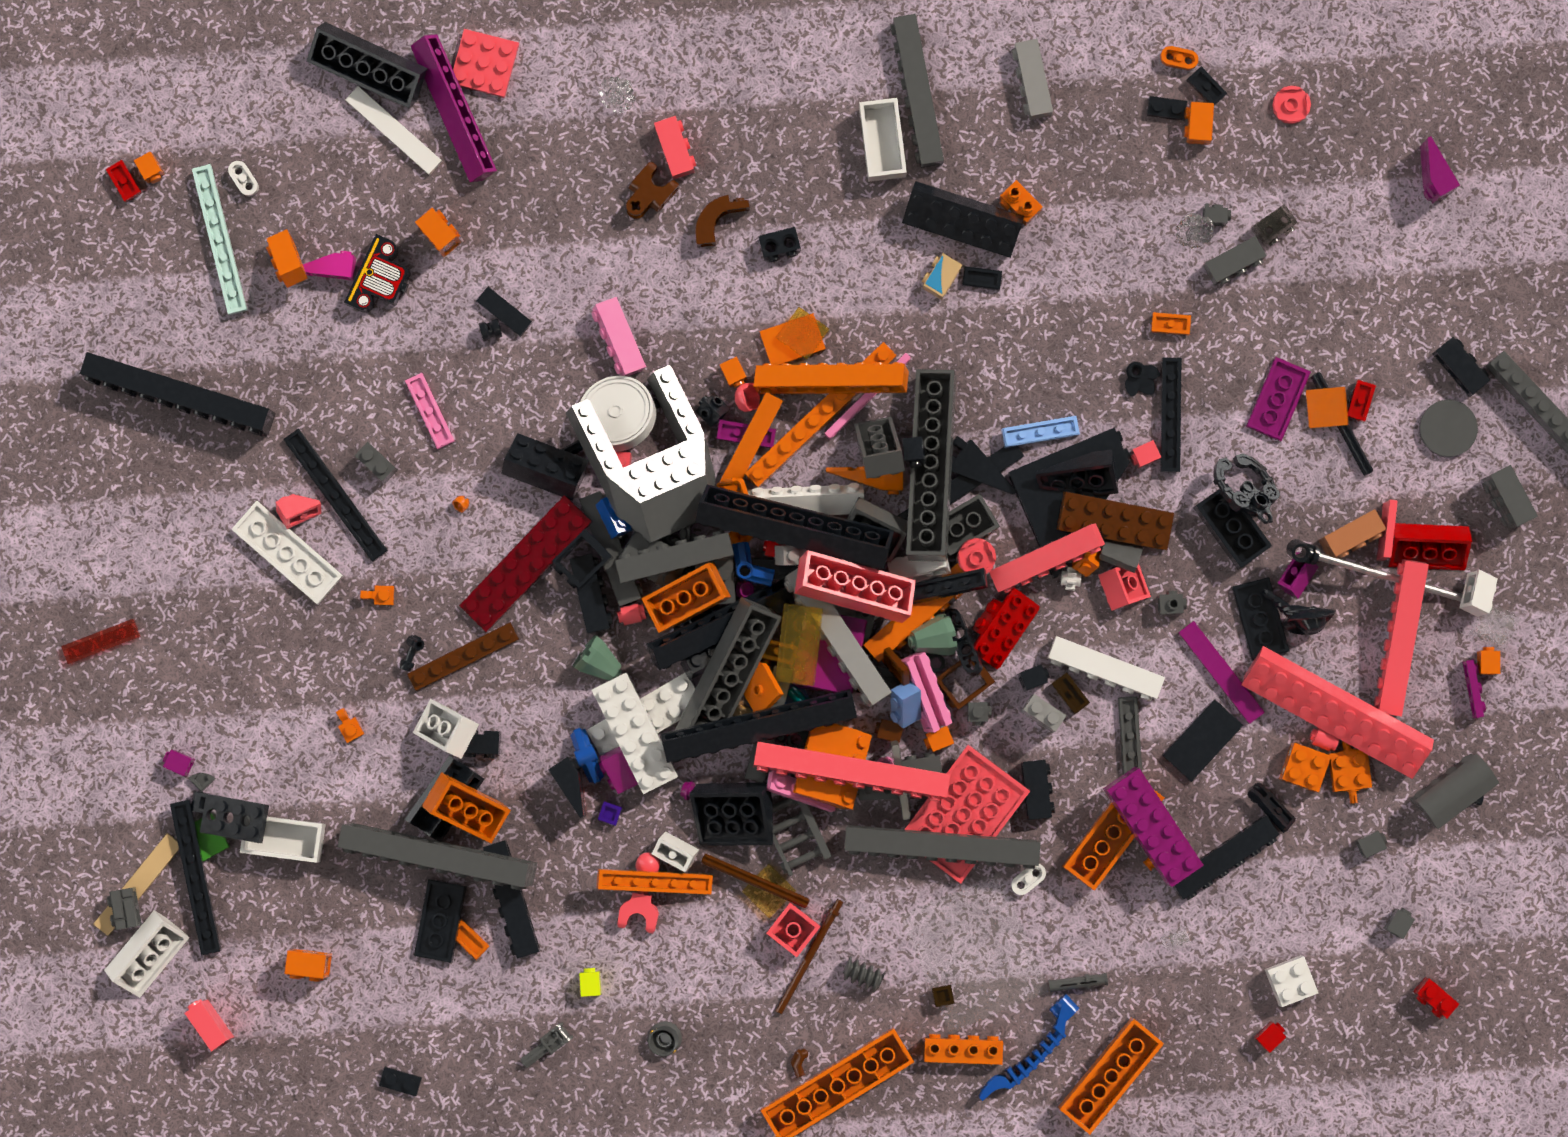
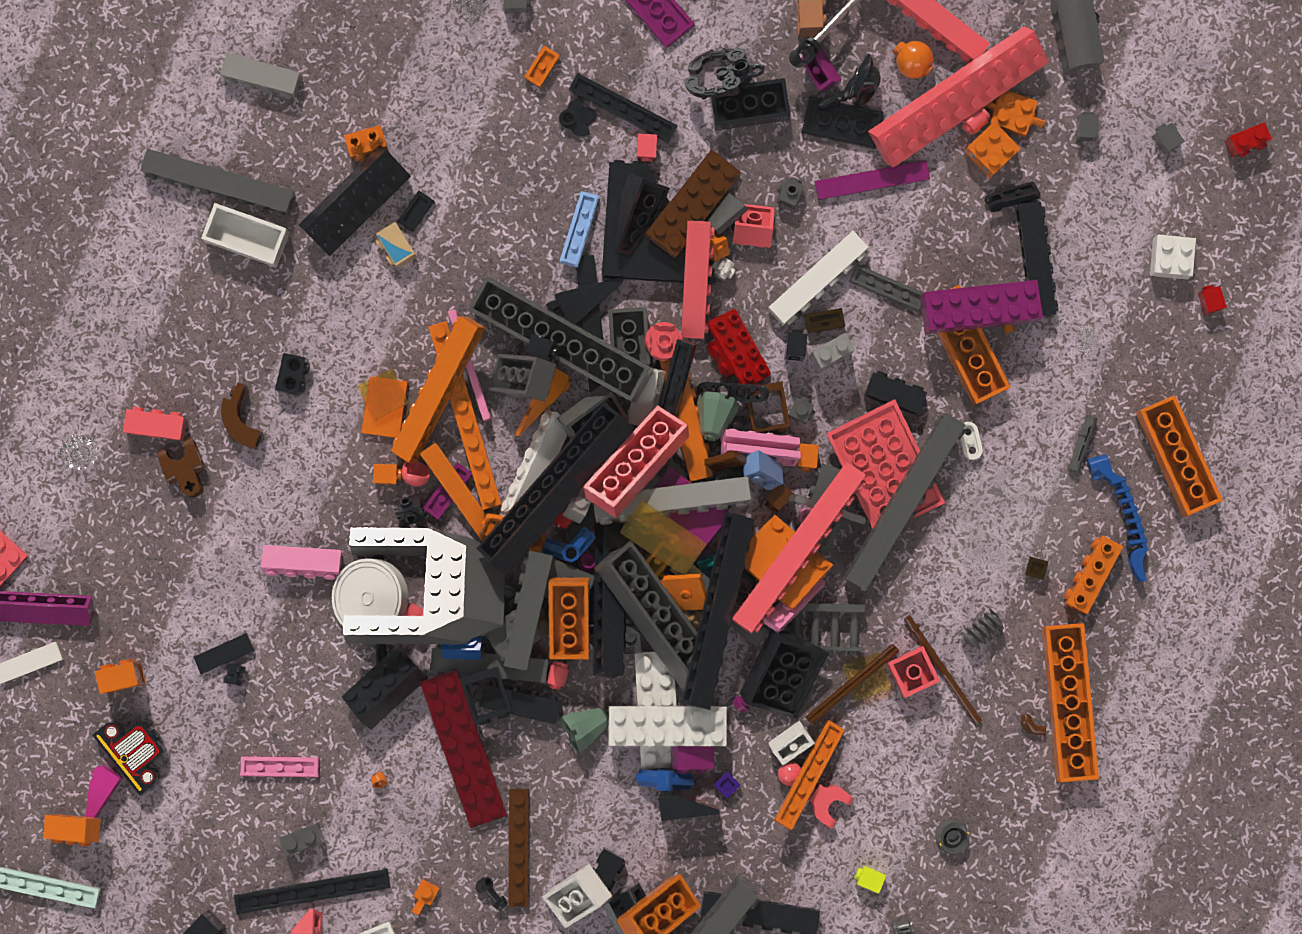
camera: 70 degrees left, 0 degrees up
black tile [1162,699,1243,782] -> none
none -> orange brick [893,41,934,79]

